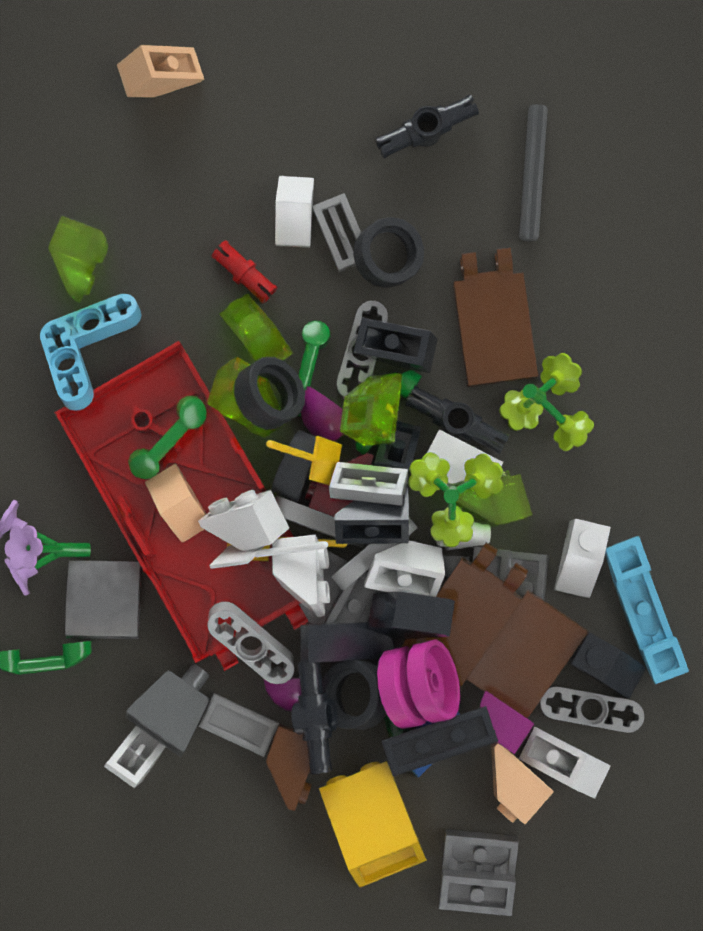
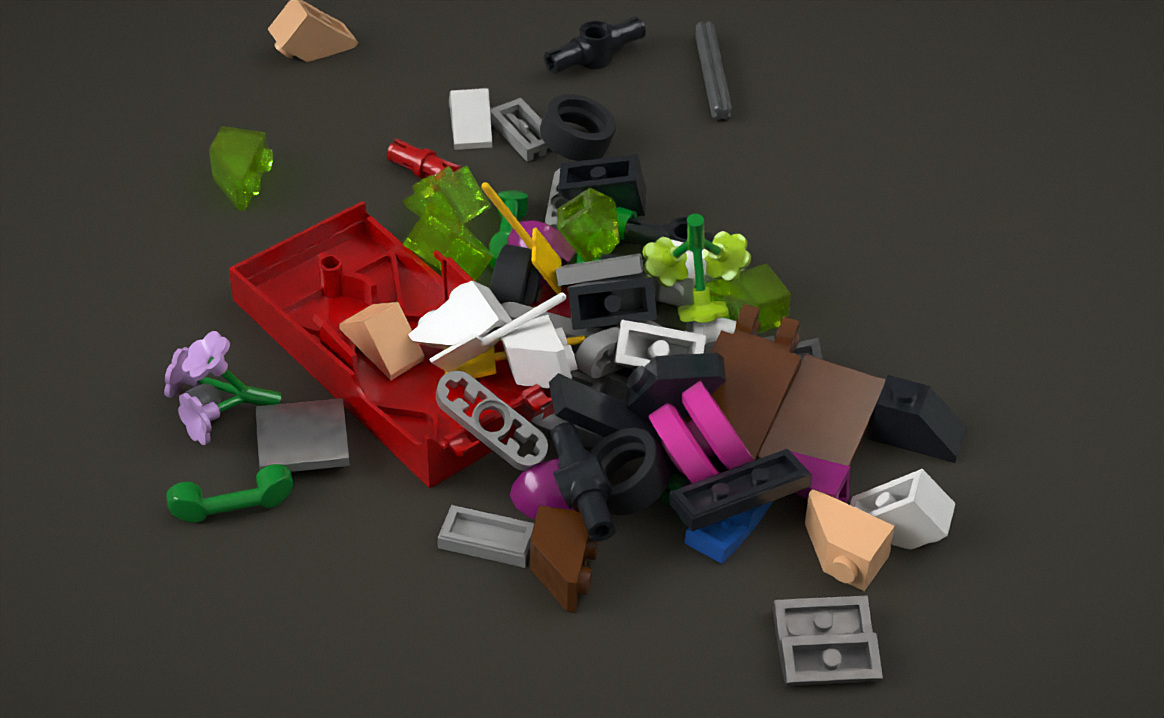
camera: 10 degrees left, 40 degrees down
medium azure beam [40,294,142,411] -> none
white slope [104,726,166,788] -> none
dark grey torso [125,664,210,757] -> none
green bar [128,396,207,479] -> none
black tyre [234,357,305,430] -> none
yellow slope [319,761,427,888] -> none
reddish brown tile [453,247,538,387] -> none
lime plant [499,353,594,451] -> none
light grey beam [538,686,644,733] -> none
white slope [554,519,611,598] -> none
medium azure slope [605,536,689,684] -> none

